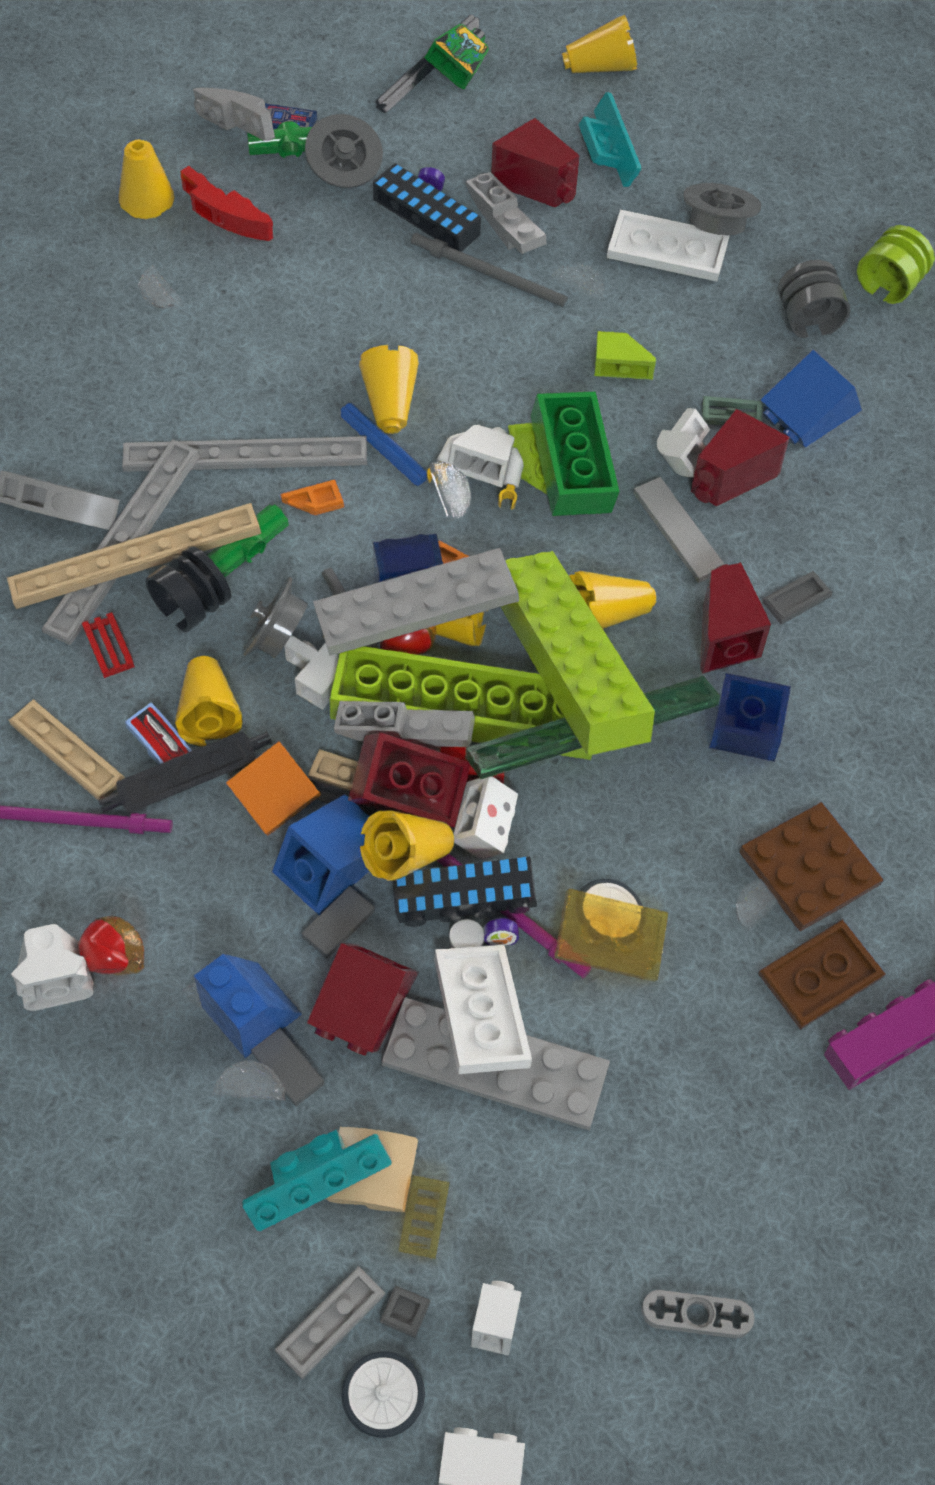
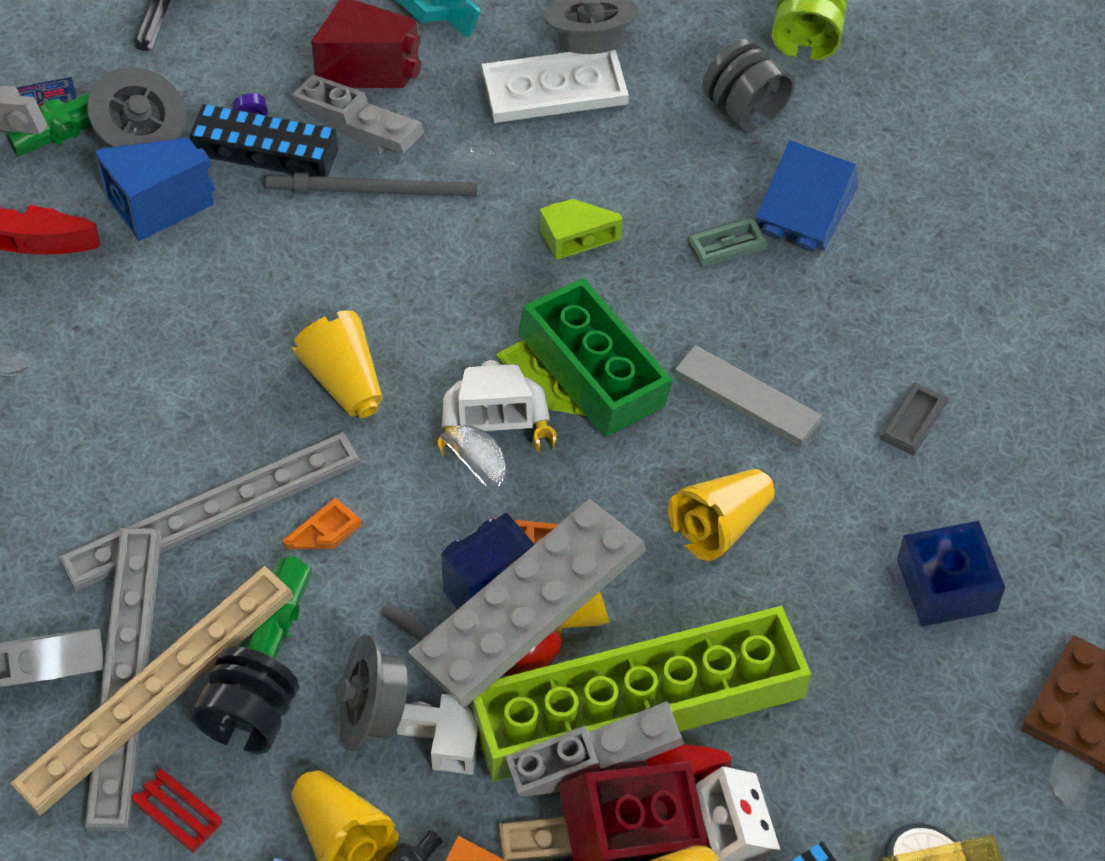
camera: 25 degrees left, 5 degrees down
blue axle [340,403,428,486] -> none
clear green plate [465,676,720,780] -> none
lime brick [501,551,655,756] -> none
white brick [657,408,710,477] -> none
dark red slope [691,409,790,506] -> none
dark red slope [700,562,771,674] -> none
none -> blue slope [95,138,215,241]

